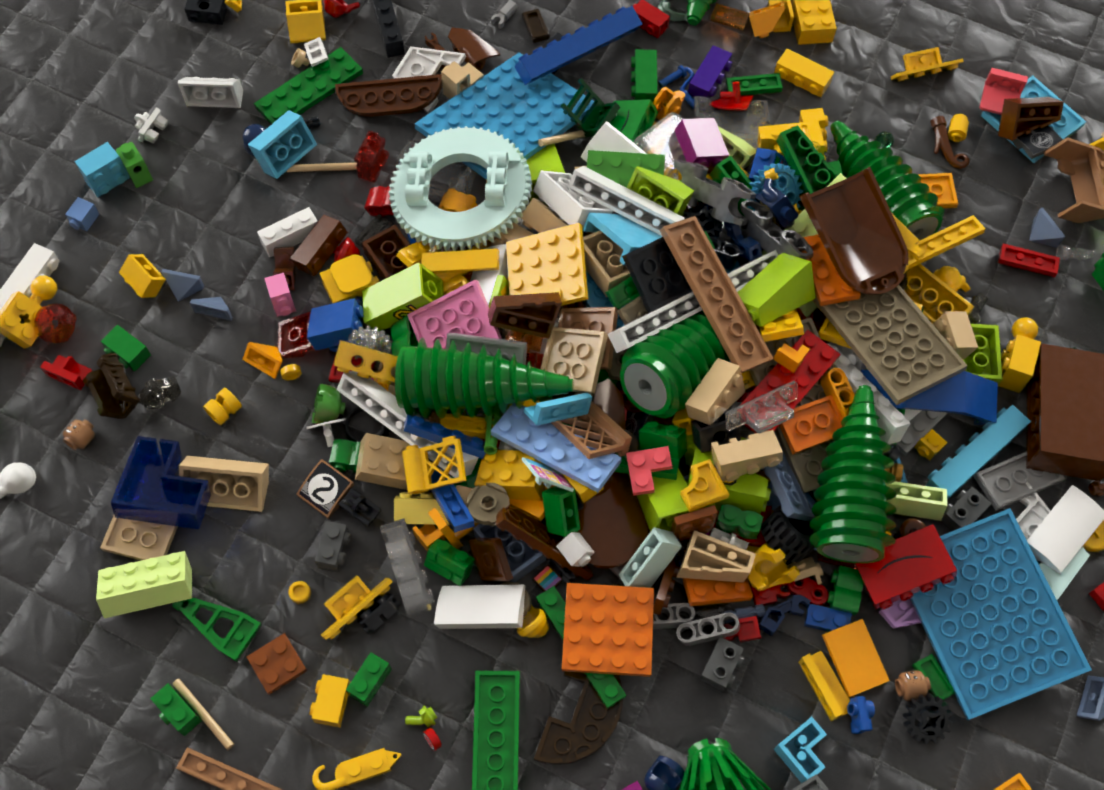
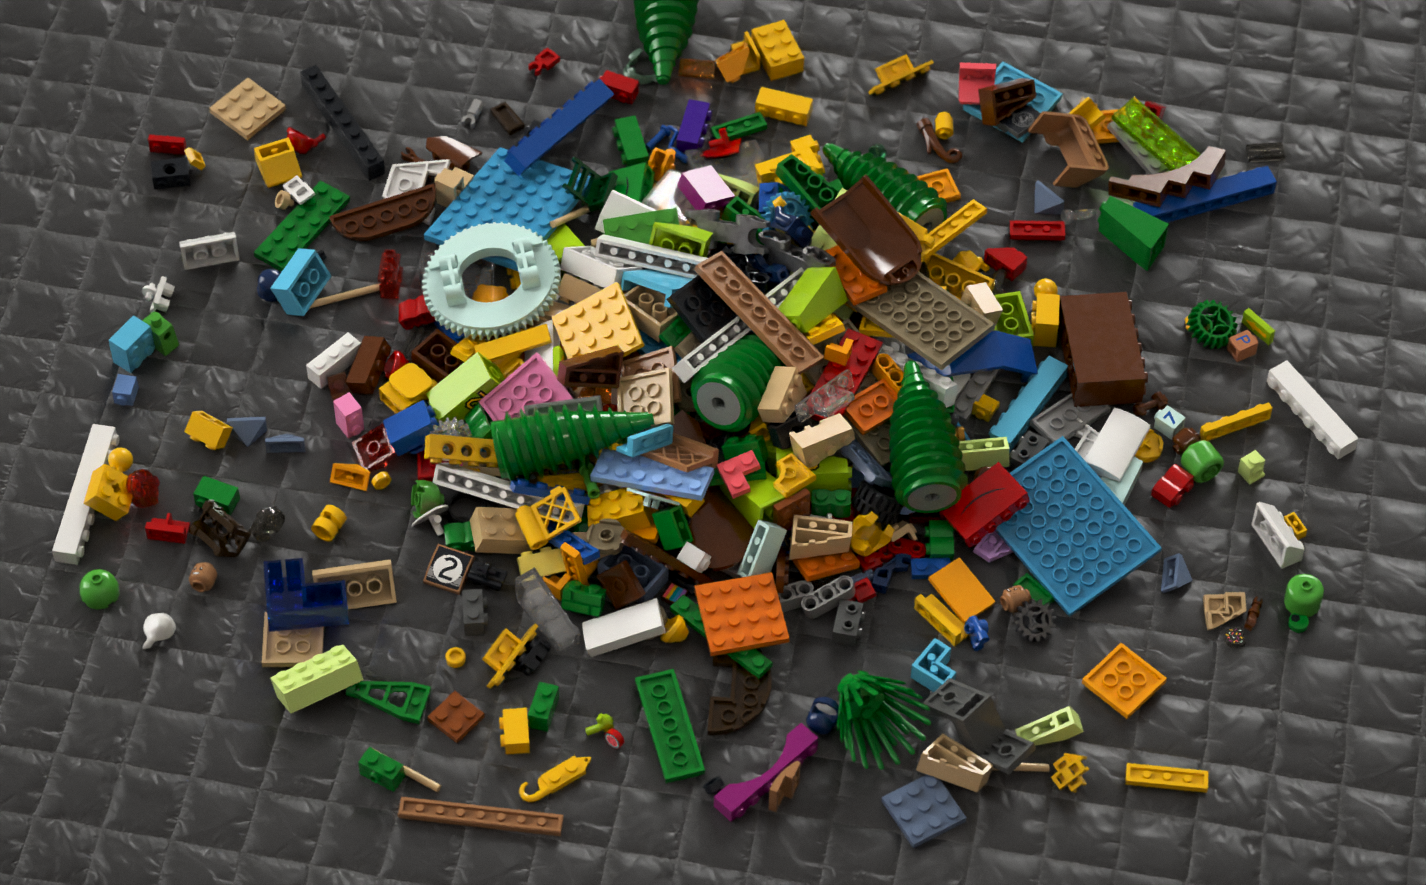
camera: 15 degrees left, 10 degrees down
none -> red slope [984,247,1028,281]

